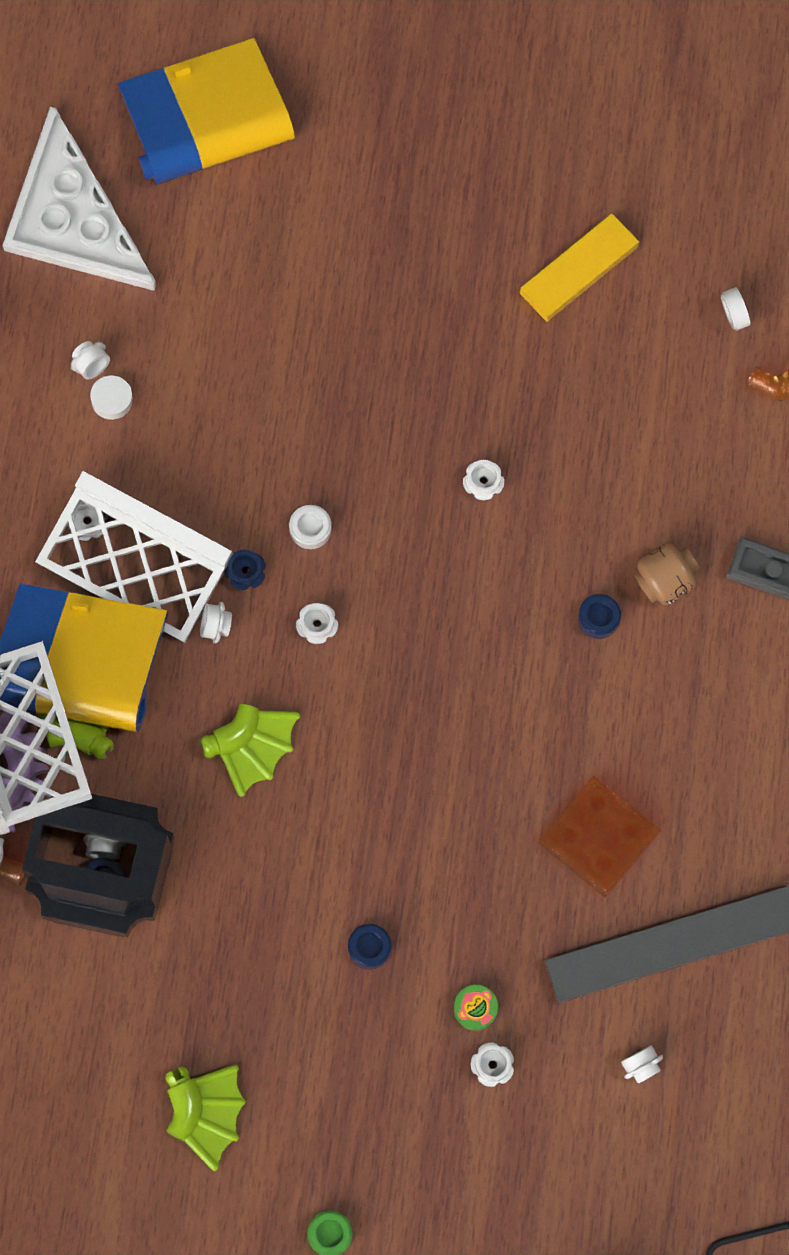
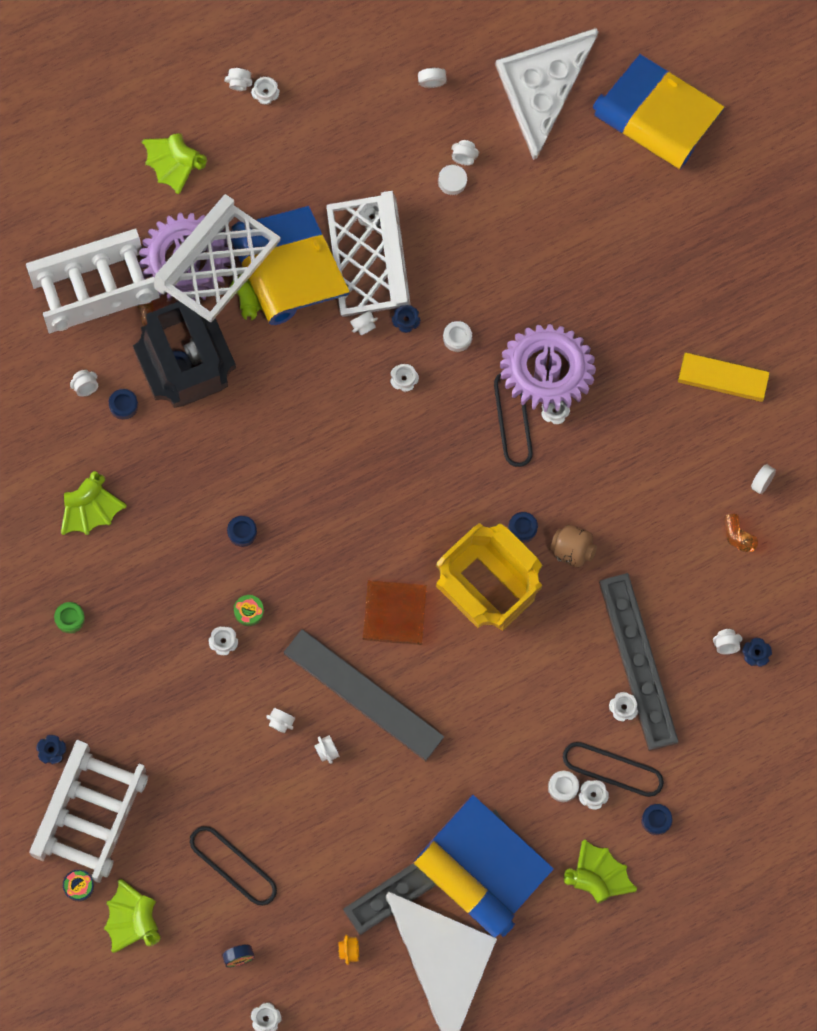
camera: 50 degrees right, 0 degrees up
lime arm [200,704,300,797] -> none
none -> white plate [70,370,98,396]
none -> dark blue tile [108,389,138,420]
none -> white plate [314,735,340,764]
none -> yellow piece [436,523,542,631]
none -> black piece [494,373,533,467]
none -> lavender gear [500,324,596,412]

